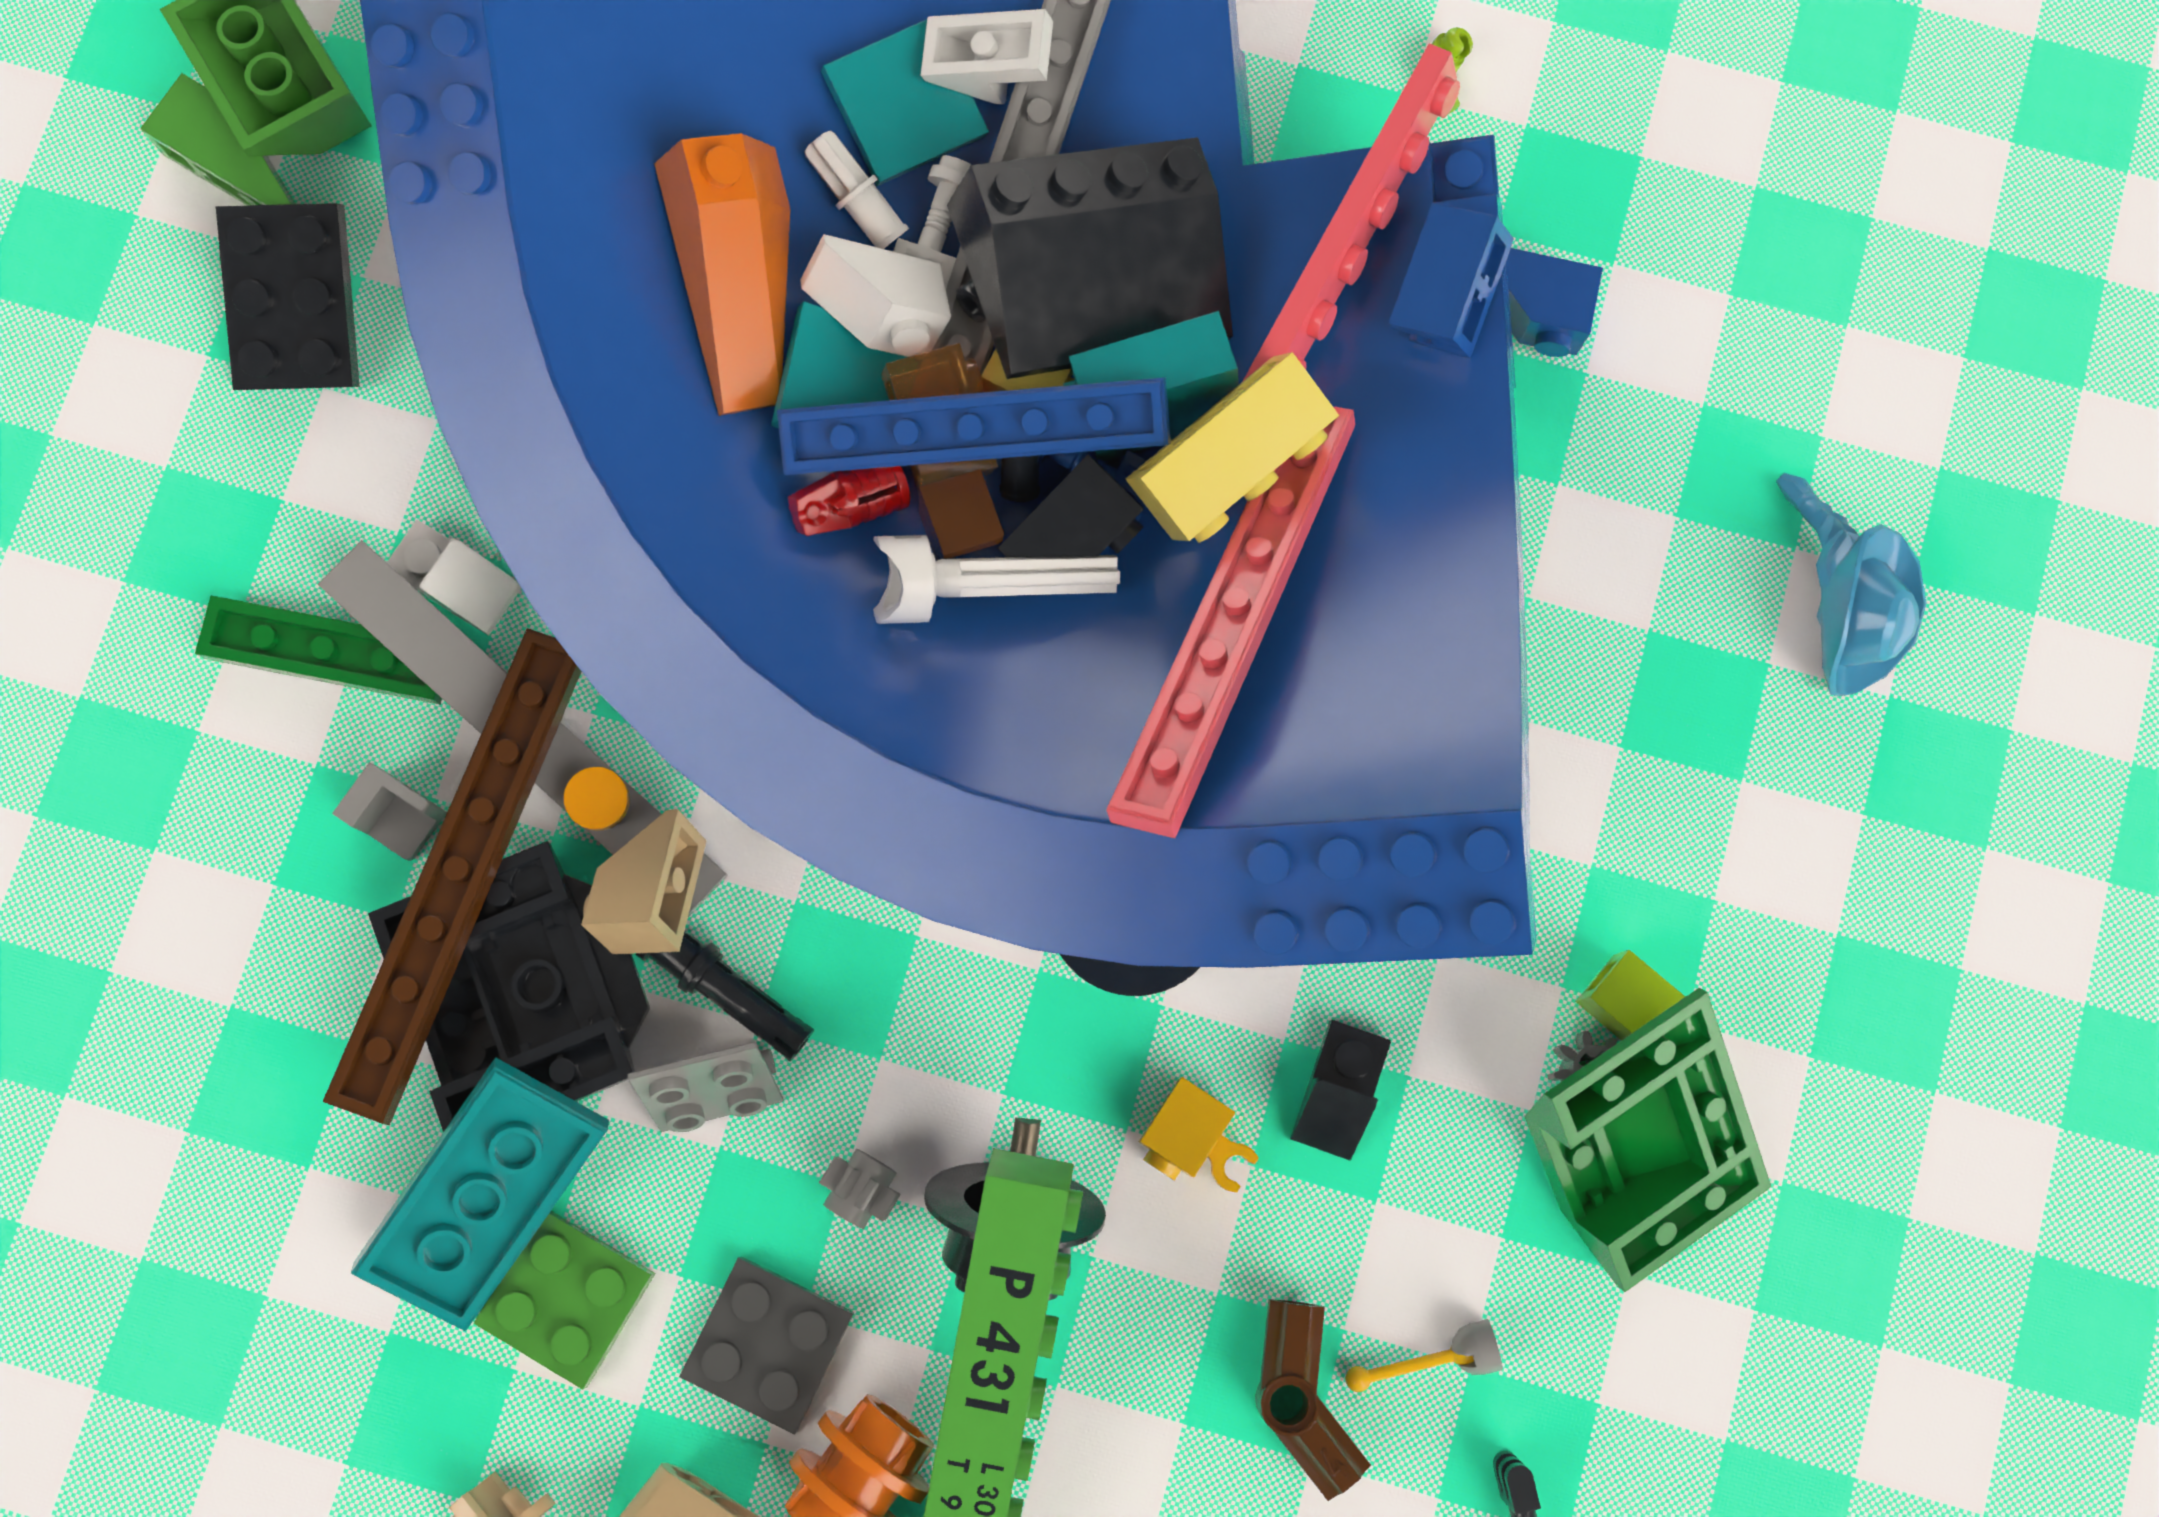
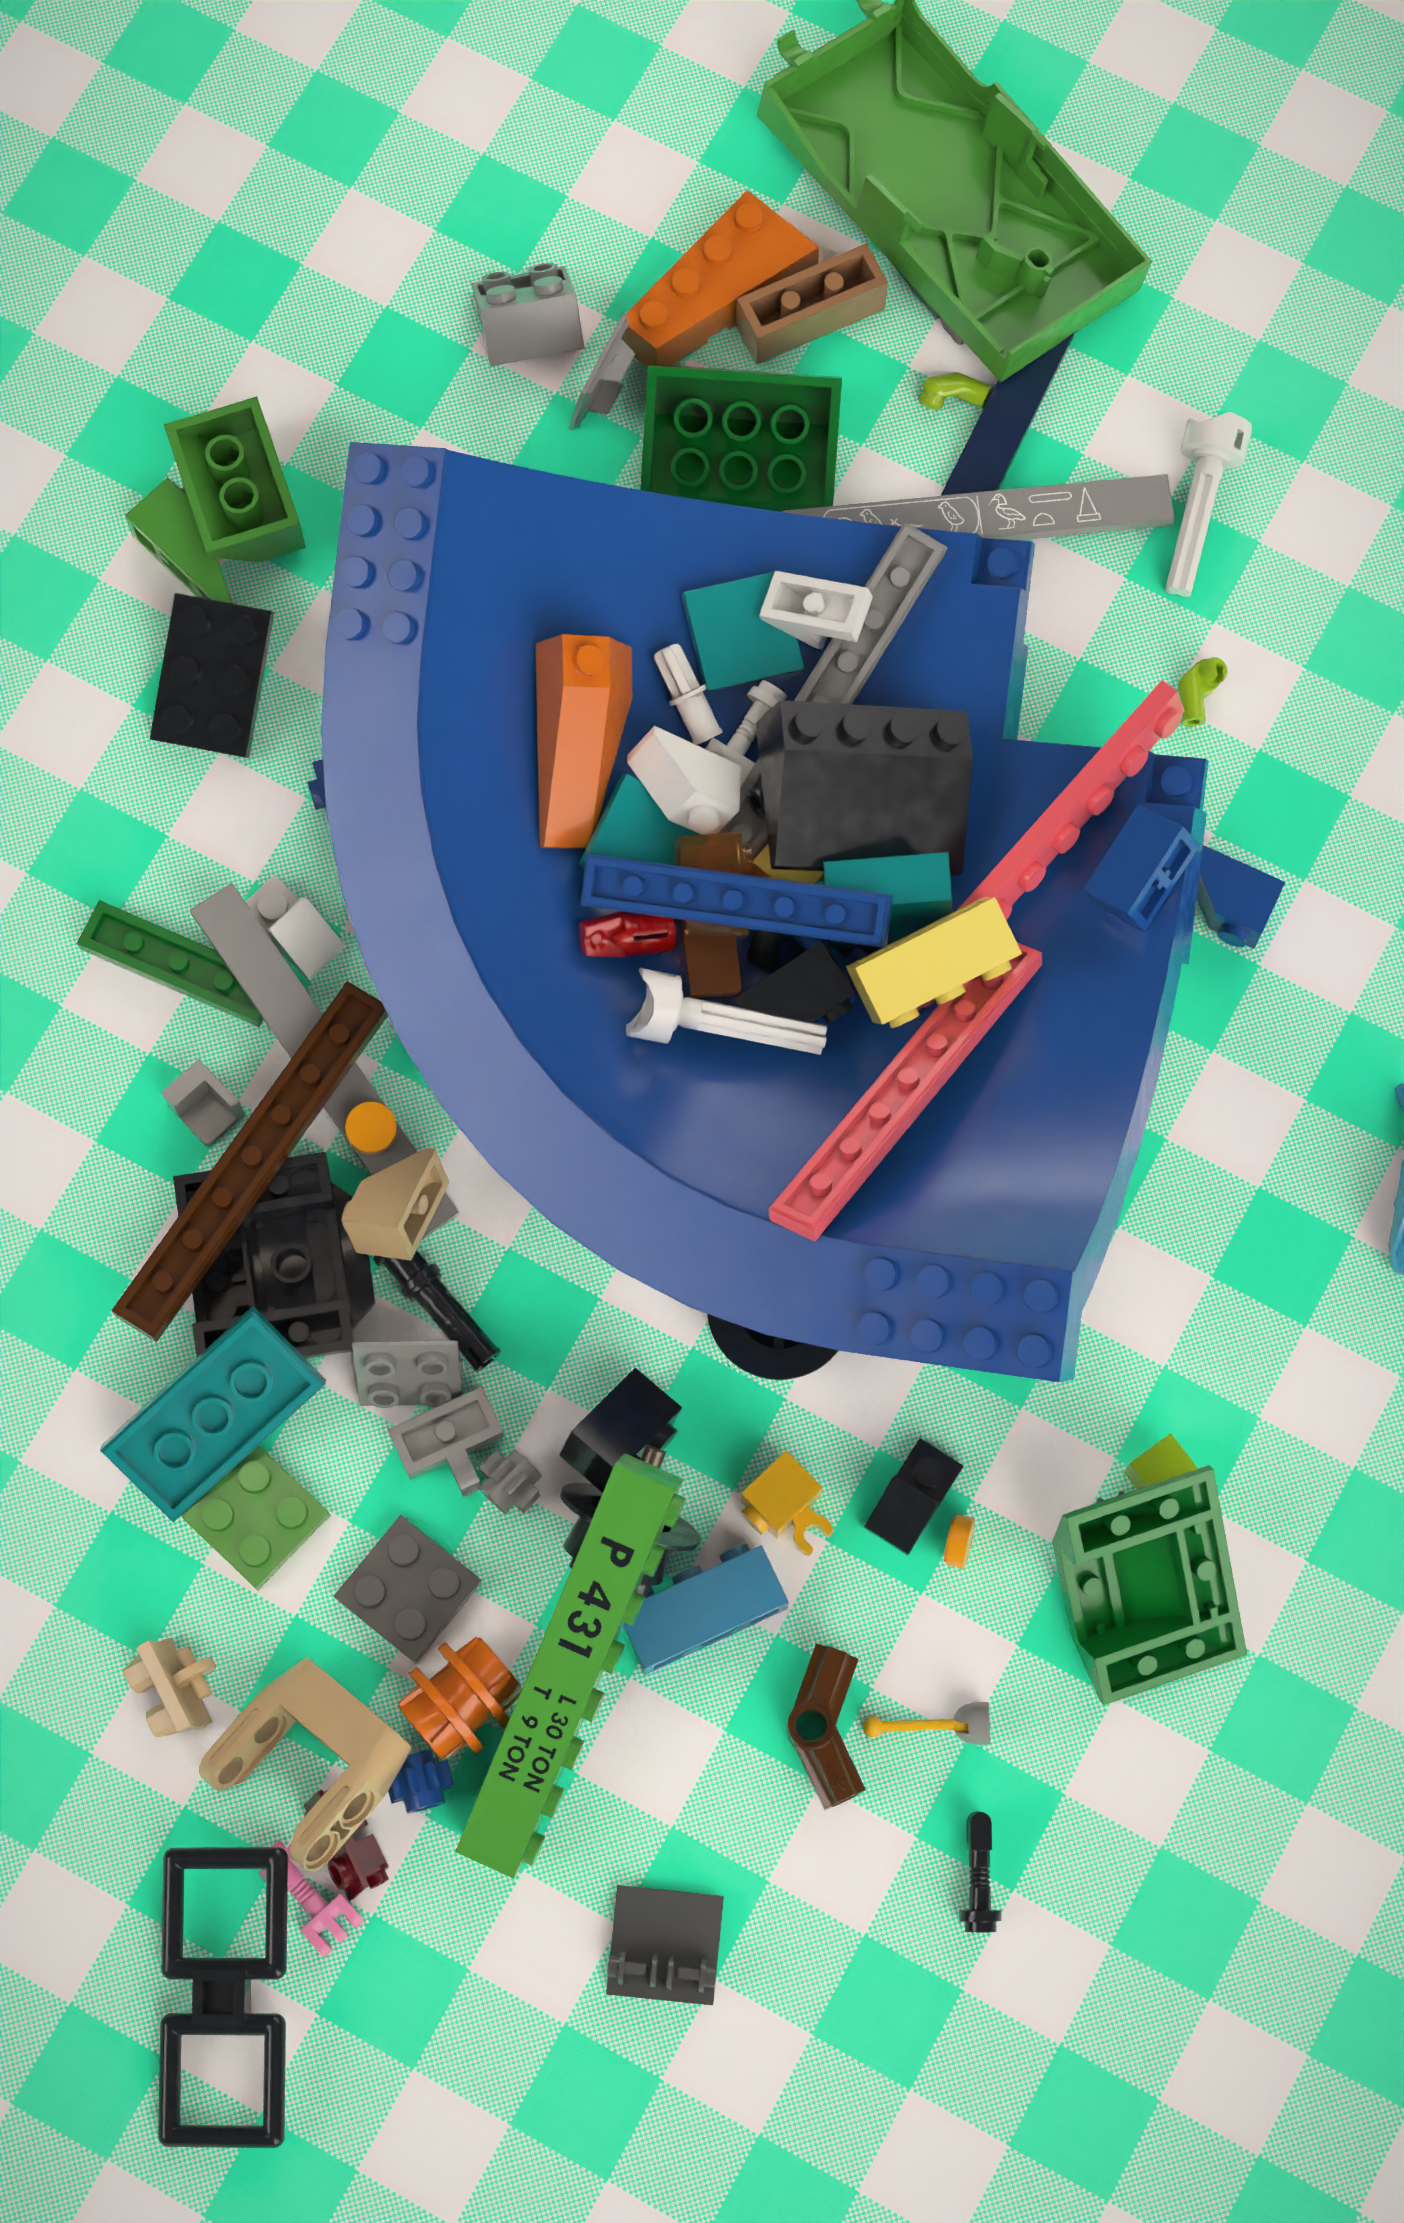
camera: 15 degrees right, 5 degrees down
none -> light grey plate [387,1386,505,1497]
none -> black brick [559,1367,682,1493]
none -> dark azure brick [623,1543,789,1675]
none -> light orange tile [944,1514,976,1569]

